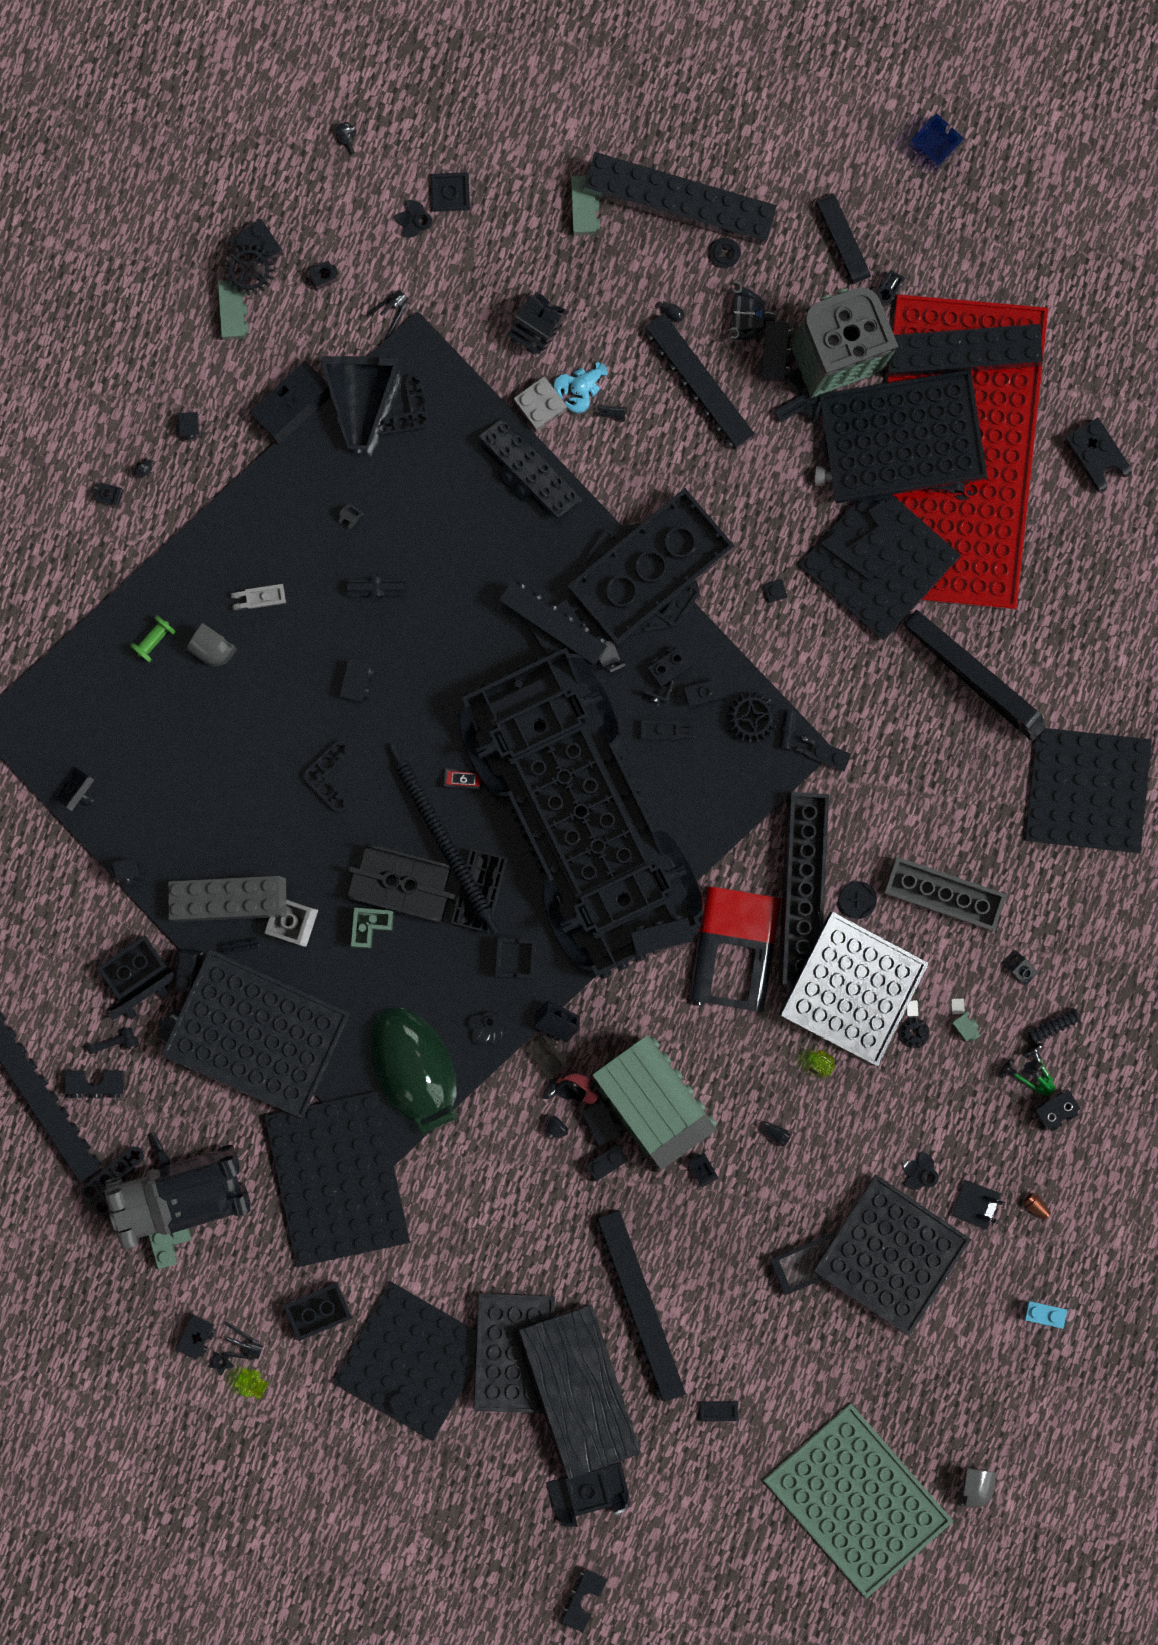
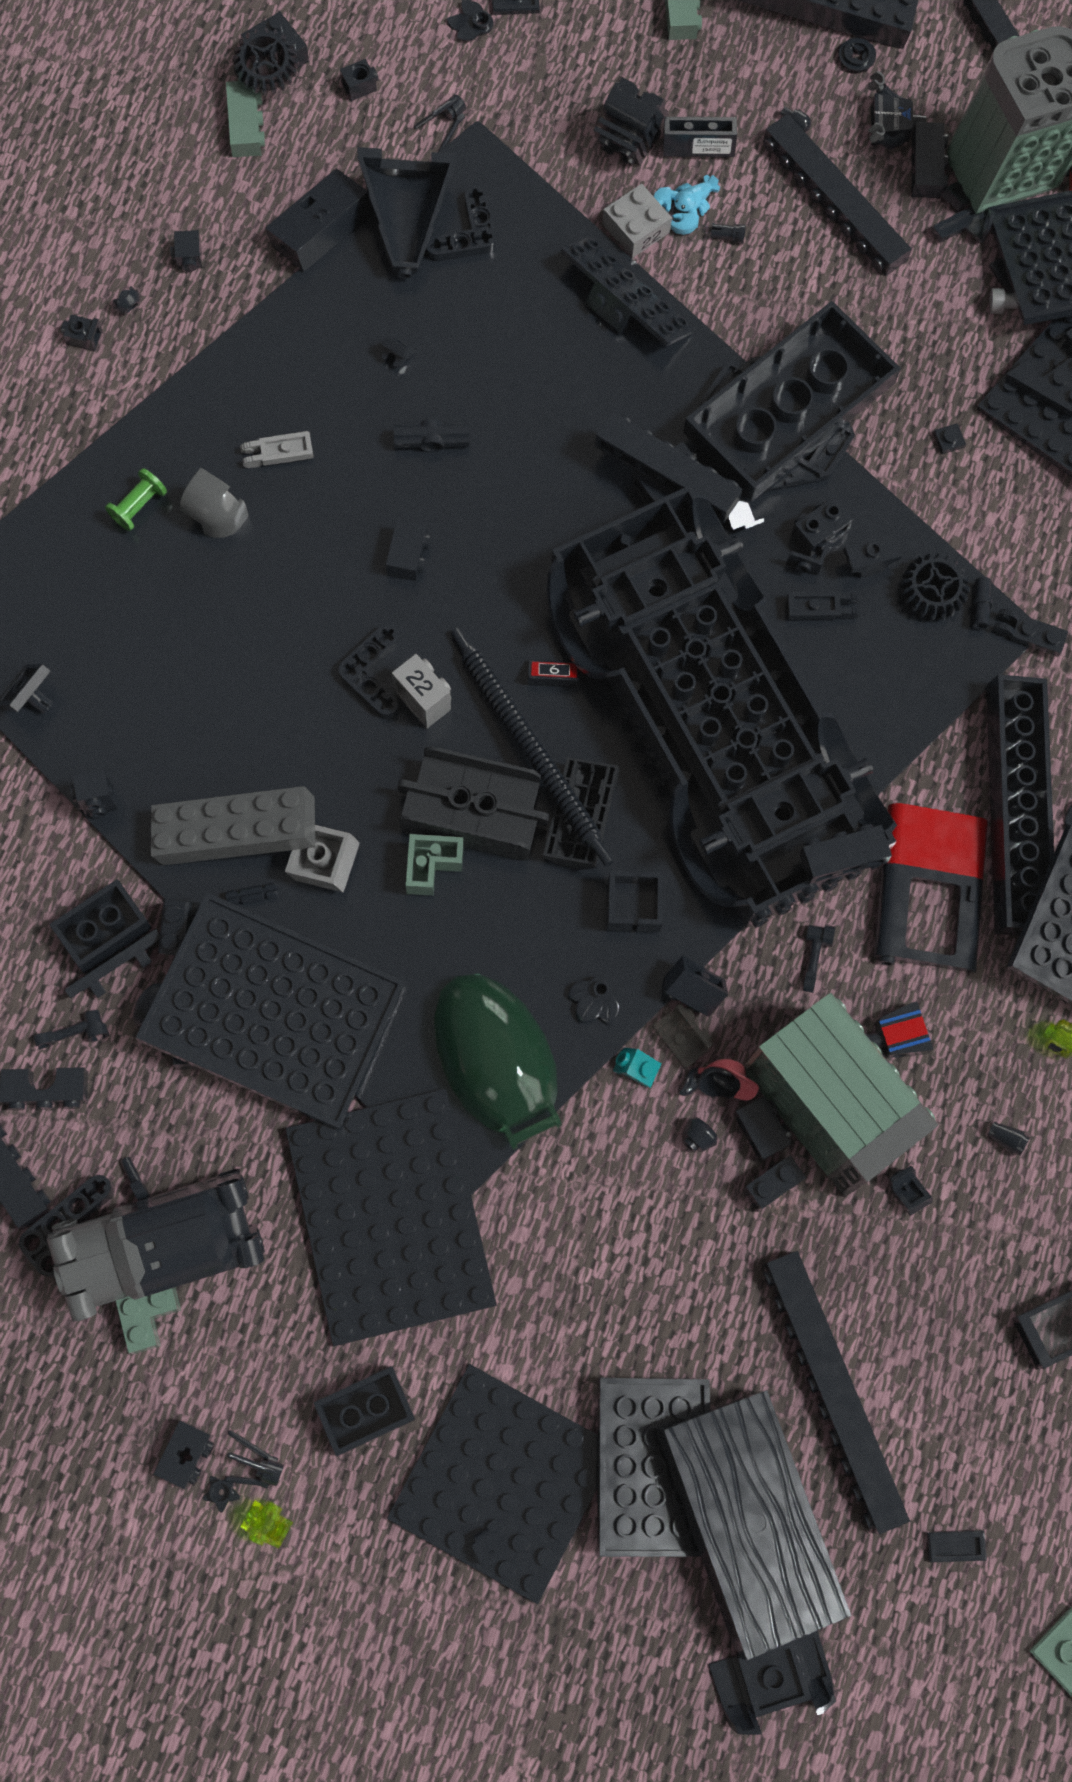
camera: 10 degrees left, 10 degrees down
none -> light grey brick [392,654,451,728]
none -> teal bracket [613,1047,662,1088]
none -> black brick [663,117,737,157]
none -> black brick [803,925,836,993]
none -> torso [866,1001,933,1059]

